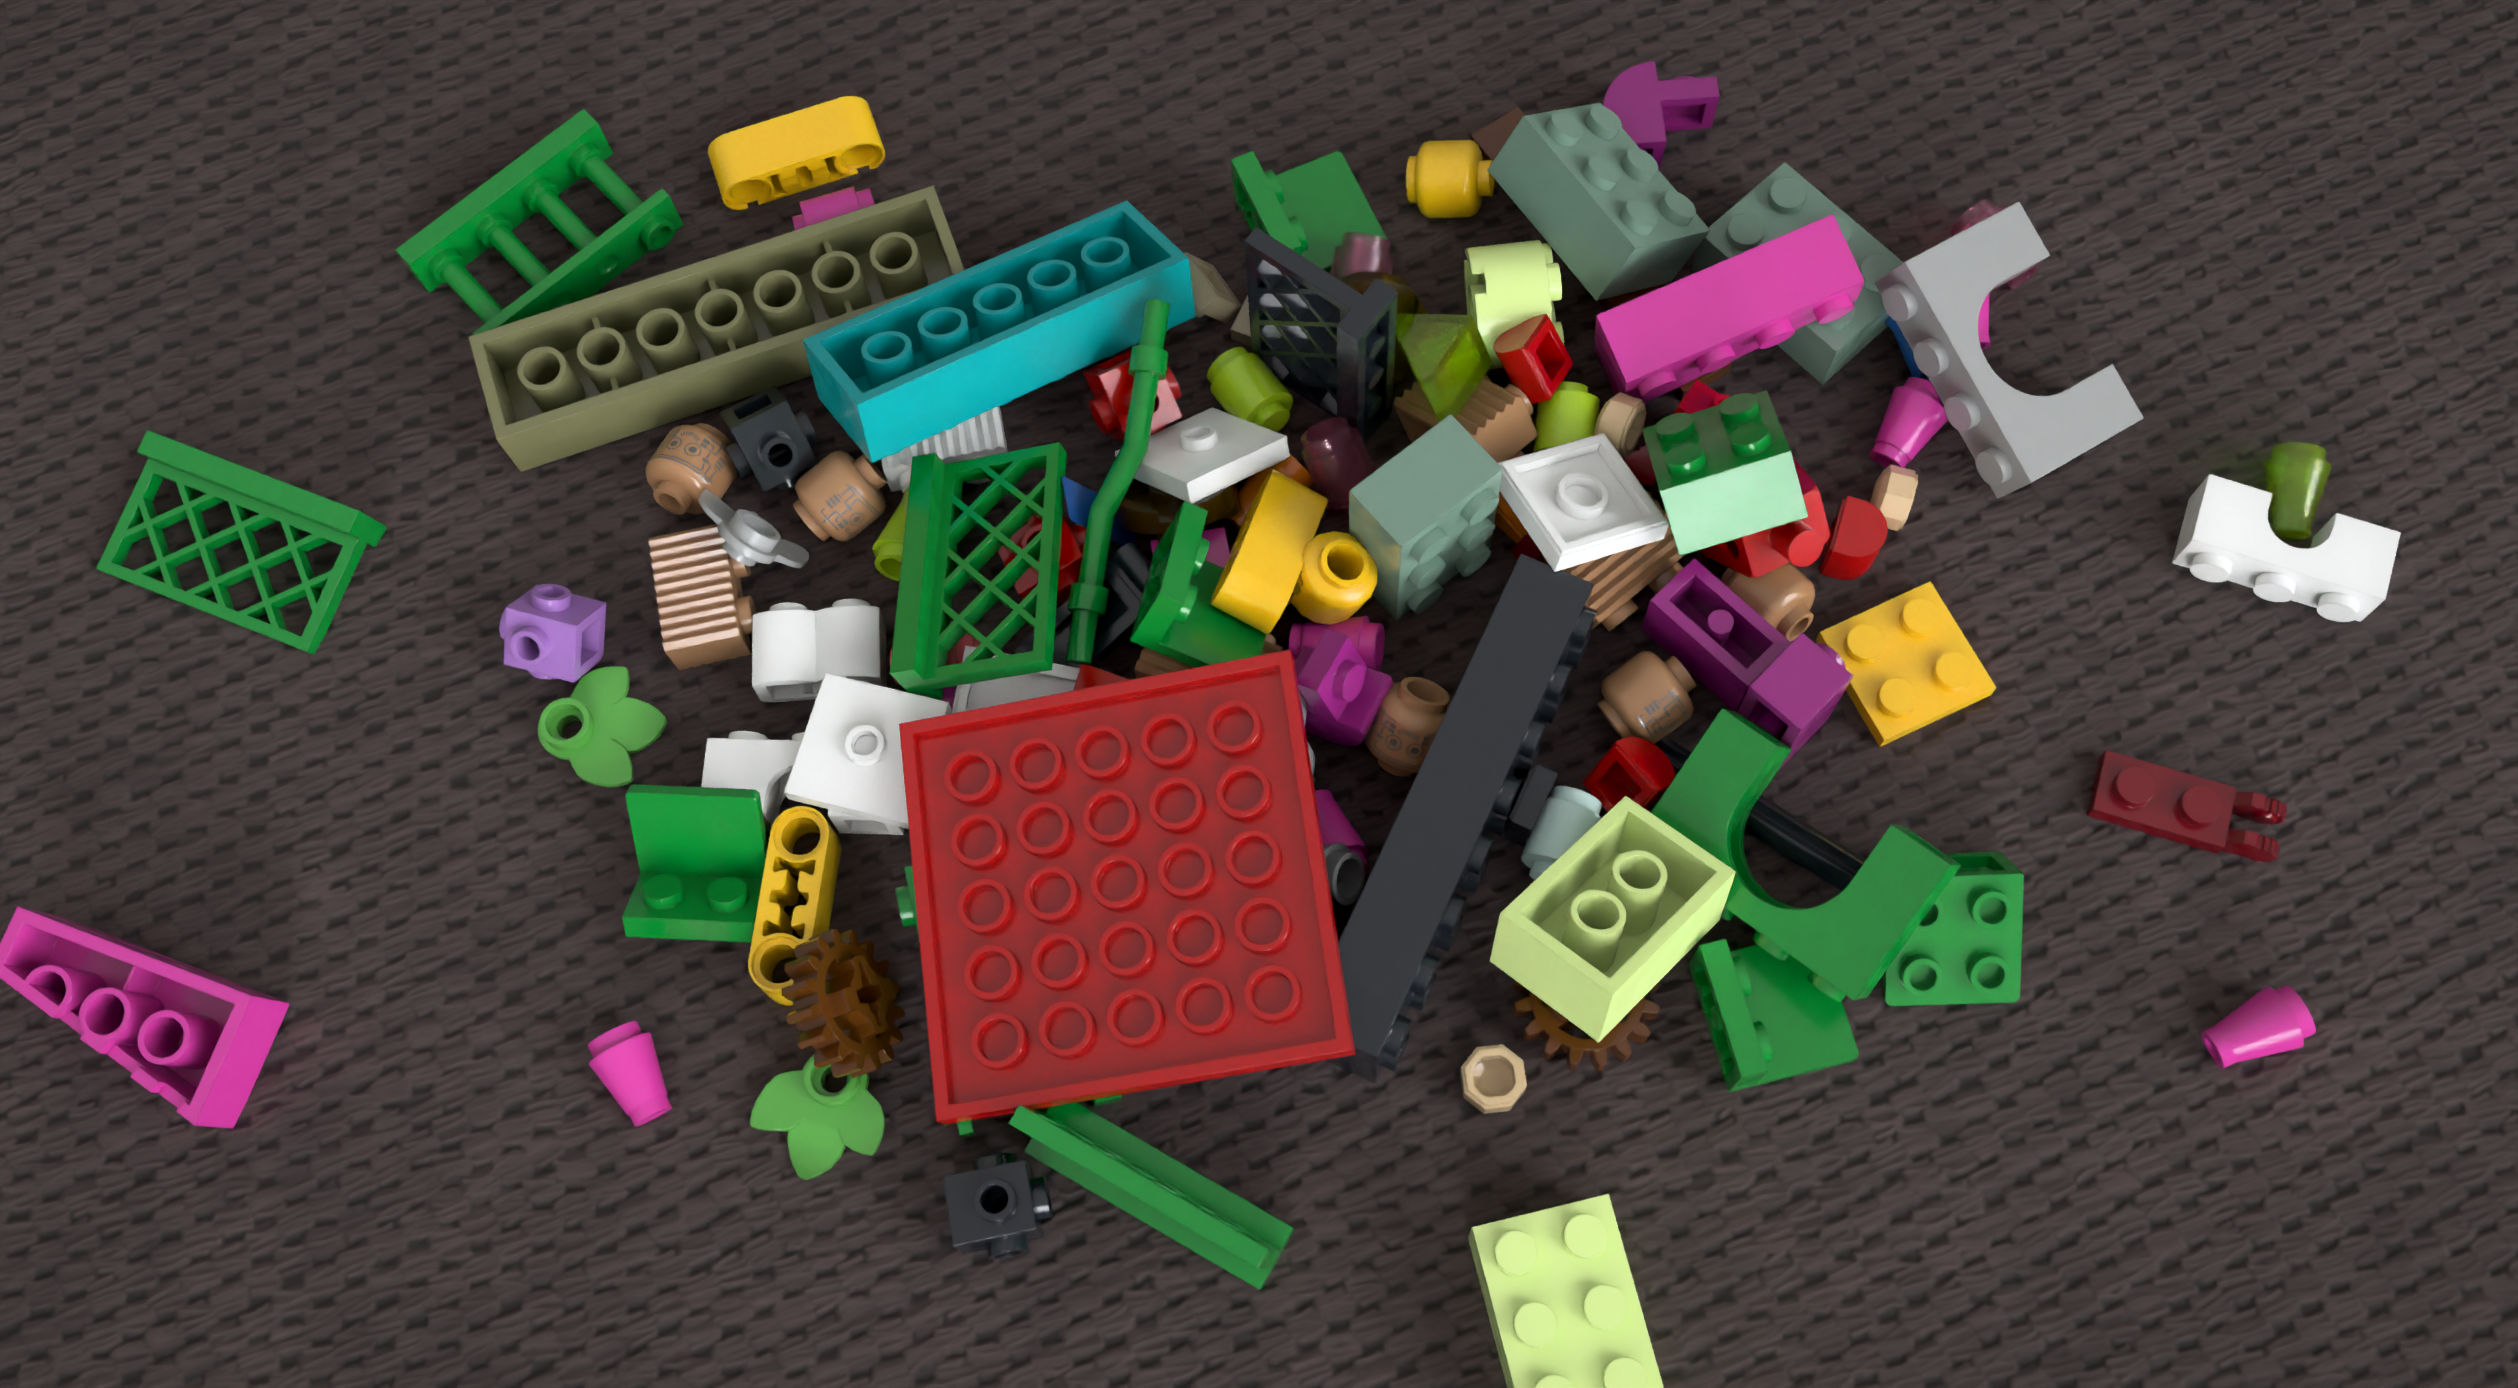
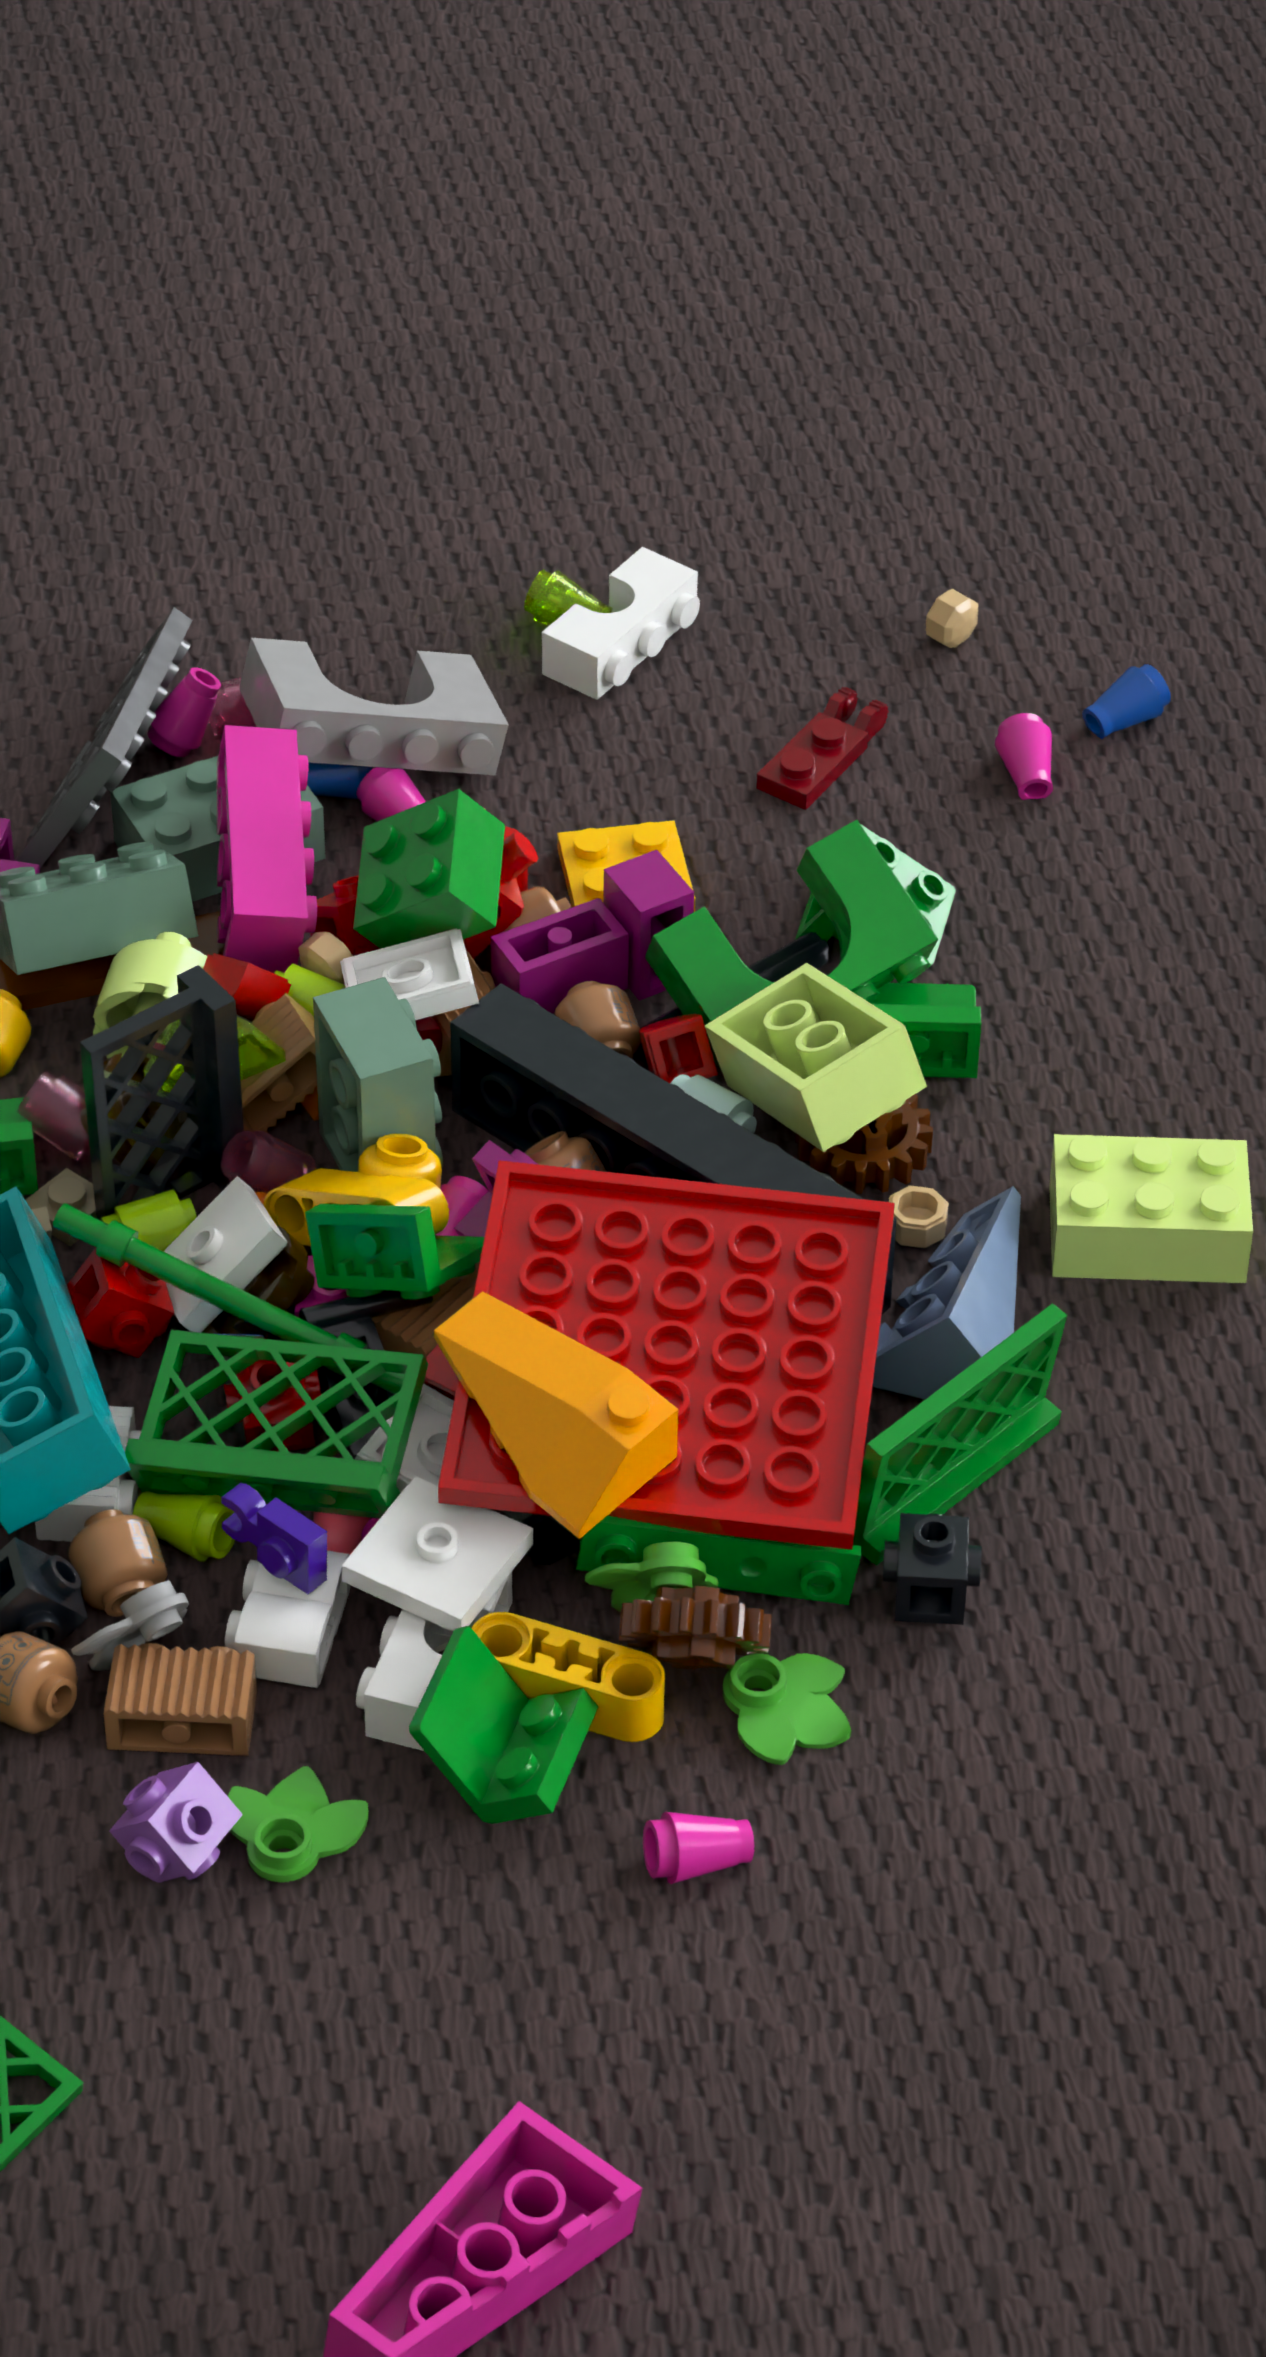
camera: 80 degrees left, 25 degrees down
none -> dark grey wing [14,607,193,868]
none -> dark pink cone [147,667,221,757]
none -> dark purple plate [221,1483,327,1594]
none -> light orange wedge [434,1291,678,1539]
none -> bright green plate [585,1542,718,1612]
none -> sand blue wedge [873,1186,1021,1399]
none -> tan tile [926,589,978,648]
none -> blue cone [1082,664,1171,739]

